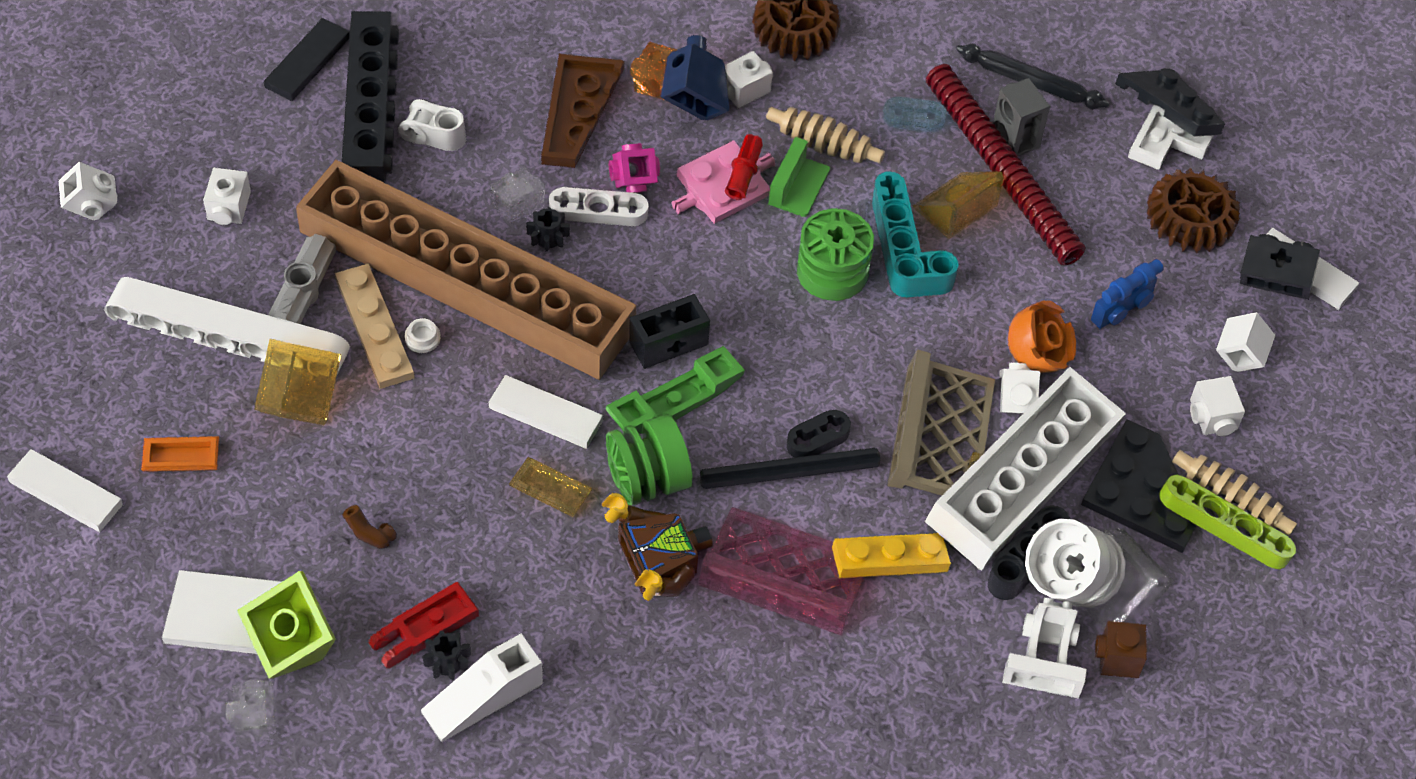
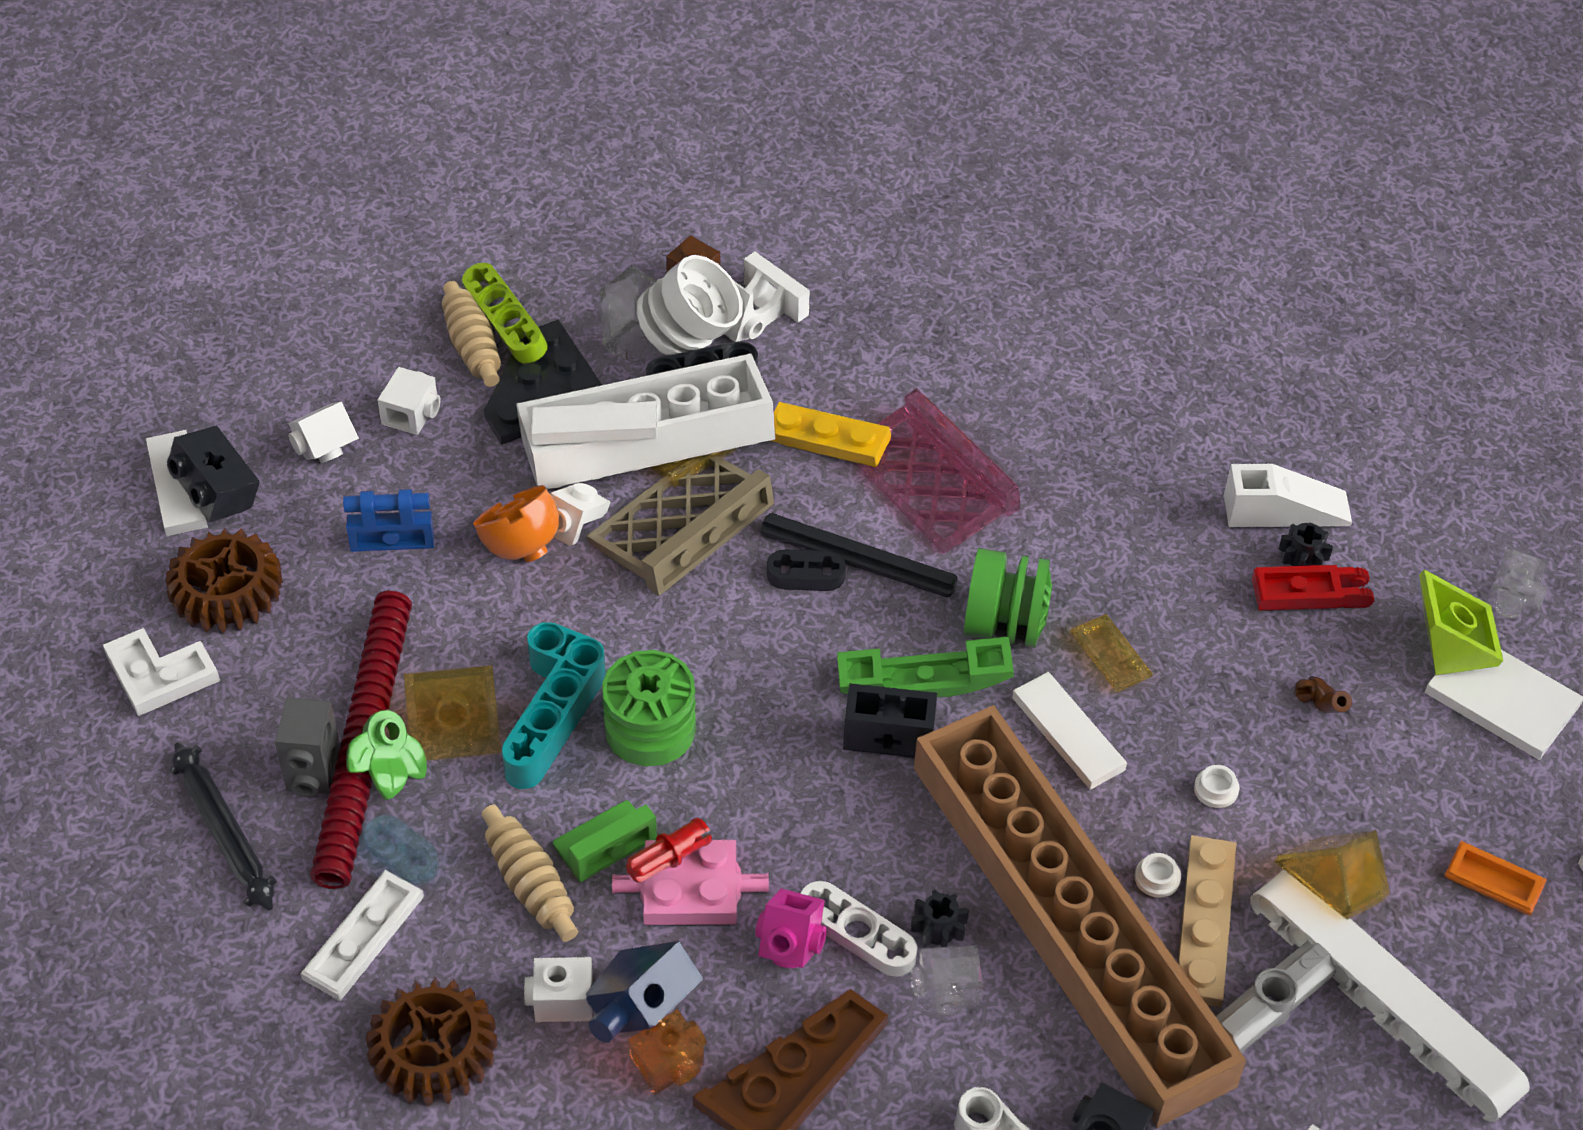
camera: 145 degrees left, 5 degrees down
torso [602,493,713,601] -> none
black wing [1115,68,1225,137] -> none
none -> white tile [301,870,424,1001]
none -> plate [346,710,427,800]
none -> white tile [531,401,657,445]
none -> white plate [1194,765,1239,808]

